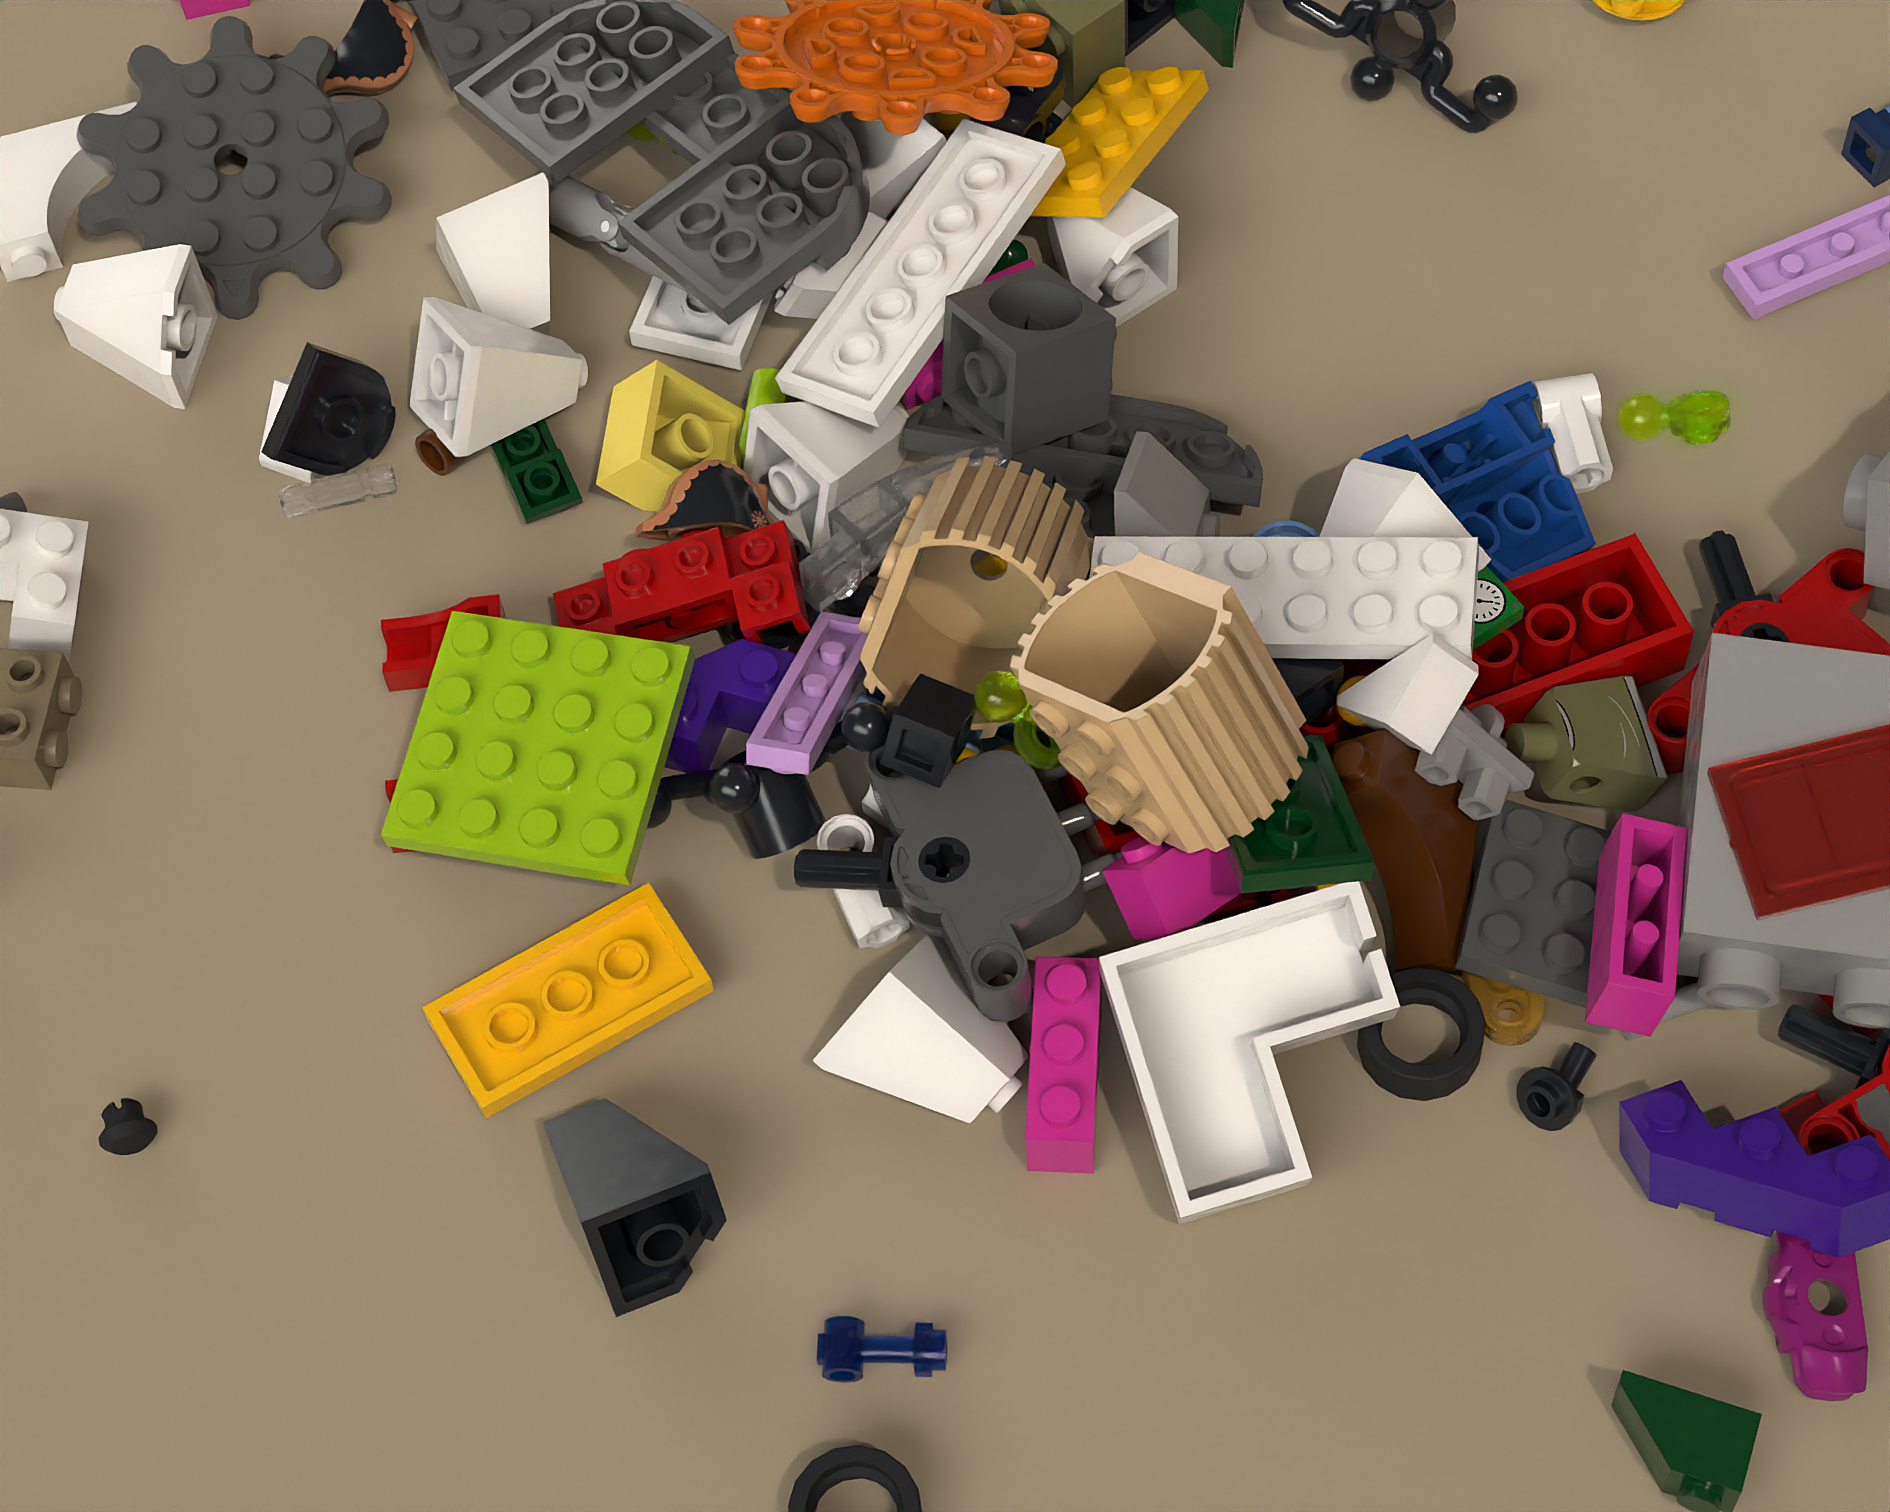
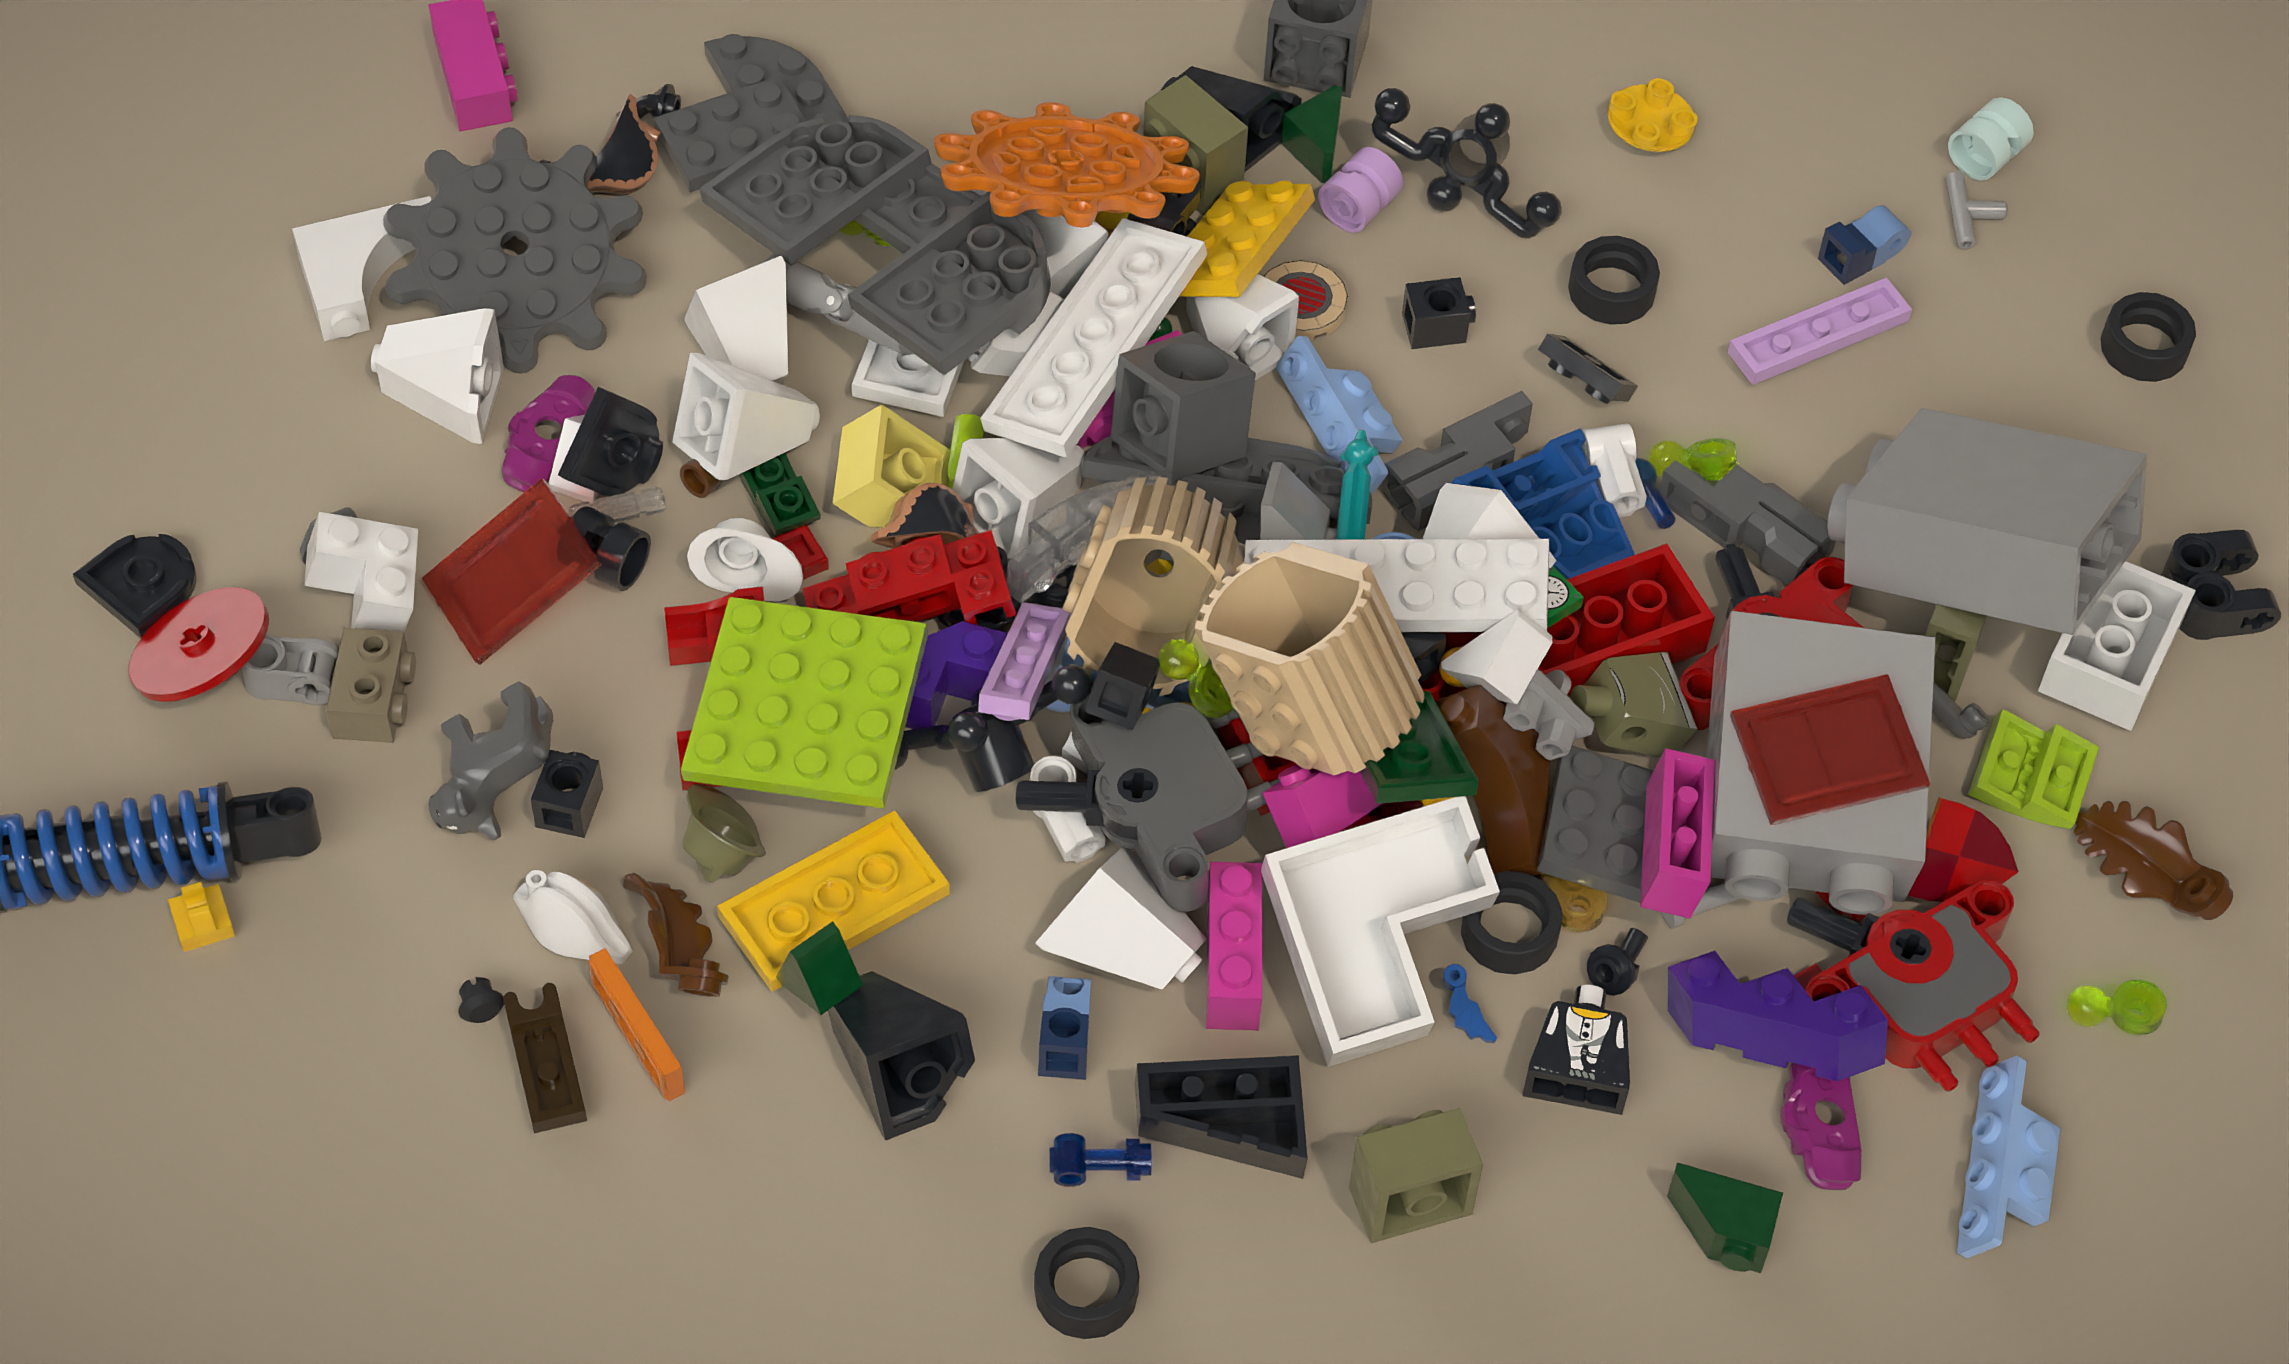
camera: 10 degrees left, 5 degrees down
none -> clear red piece [422,478,602,665]
none -> dark grey animal [428,681,554,840]
none -> magenta piece [502,375,595,495]
none -> dark brown plate [503,983,587,1134]
none -> white hat [513,870,633,964]
none -> black brick [531,750,603,838]
none -> black wheel [558,506,651,591]
none -> orange tile [588,948,685,1101]
none -> reddish brown plant [623,873,729,997]
none -> olive piece [682,784,766,883]
none -> white piece [687,518,803,602]
none -> red tile [772,524,829,580]
none -> dark green slope [776,921,863,1015]
none -> dark blue leg [1038,976,1091,1080]
none -> black wedge [1135,1055,1308,1179]
none -> tile [1263,260,1349,341]
none -> light blue bracket [1276,336,1403,495]
none -> lavender wheel [1318,147,1404,233]
none -> teal wheel [1336,430,1378,540]
none -> olive brick [1349,1108,1483,1243]
none -> dark grey plate [1382,391,1533,531]
none -> black brick [1402,277,1476,349]
none -> blue piece [1443,964,1497,1043]
none -> black torso [1522,985,1630,1115]
none -> black plate [1538,334,1638,404]
none -> black tyre [1568,235,1660,325]
none -> bar [1635,458,1676,529]
none -> dark grey plate [1657,460,1836,586]

